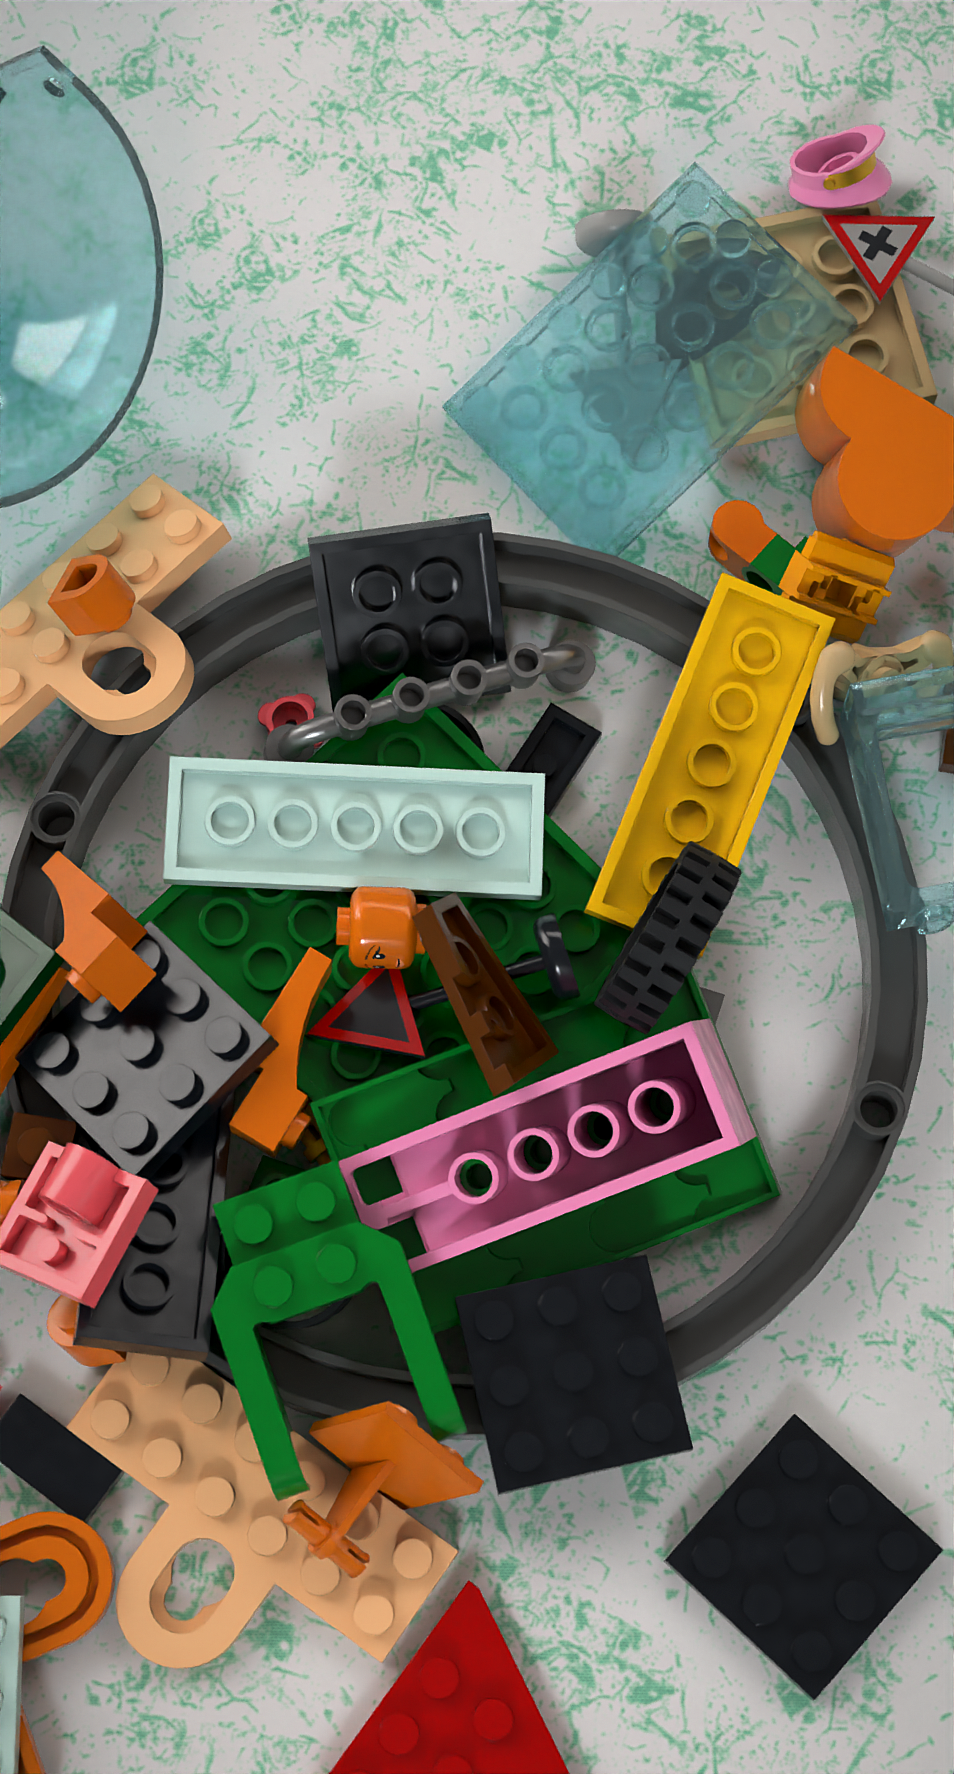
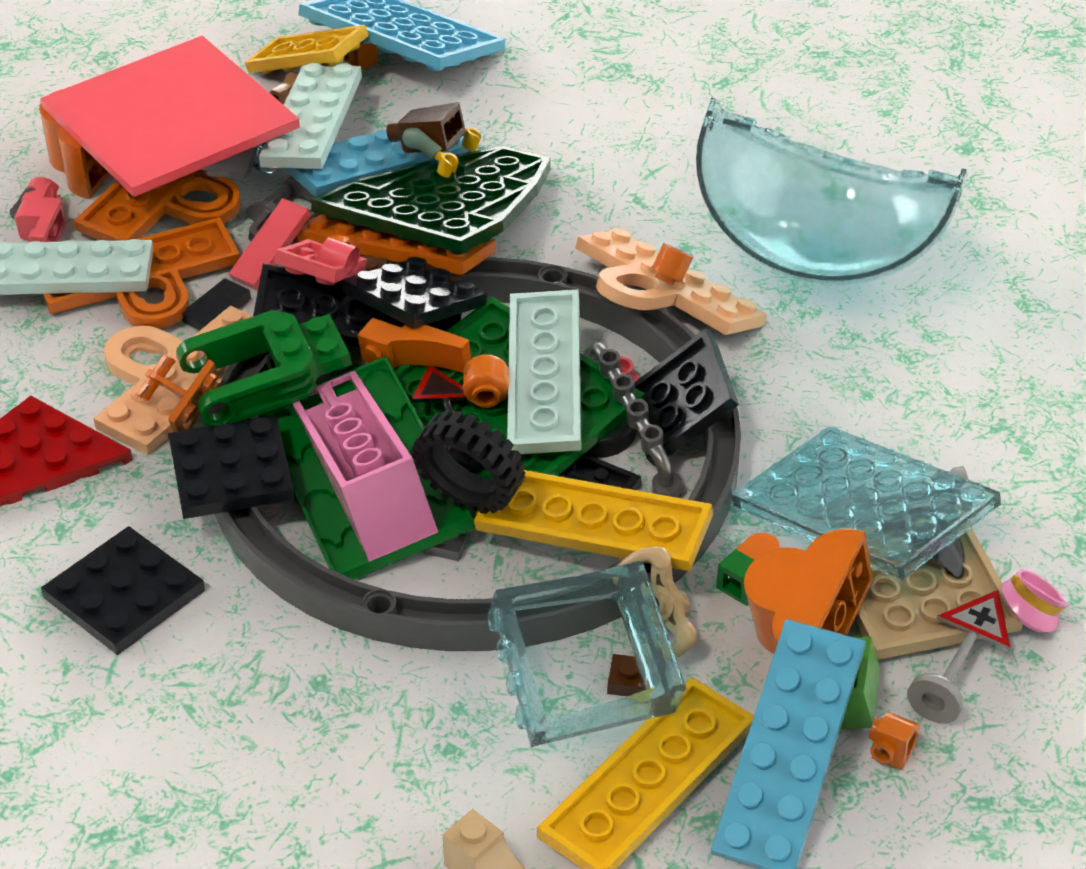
camera: 90 degrees right, 30 degrees down
orange slope [41,851,157,1012] -> none
reddish brown wing [412,892,559,1097] -> none
light orange piece [778,530,895,644] -> none

